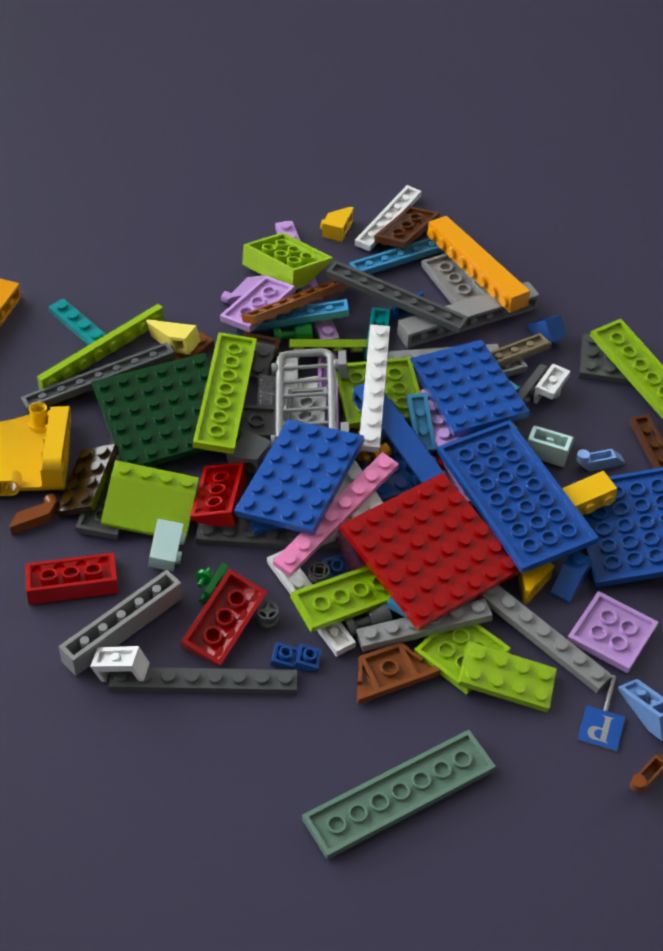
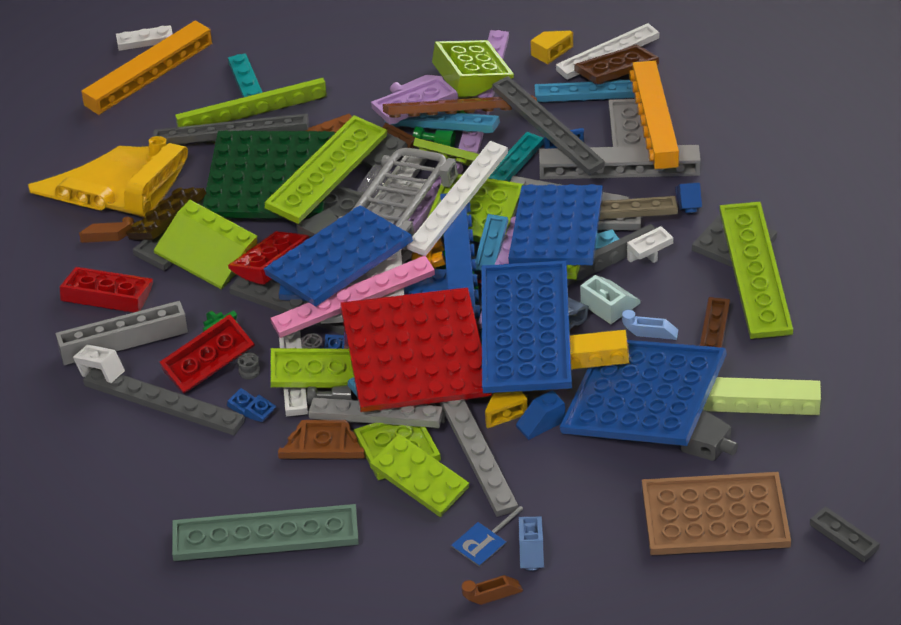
camera: 30 degrees right, 5 degrees down
light yellow slope [146,320,201,355] -> none
light aqua brick [148,519,186,571] -> none
lavender plate [567,591,659,674] -> none

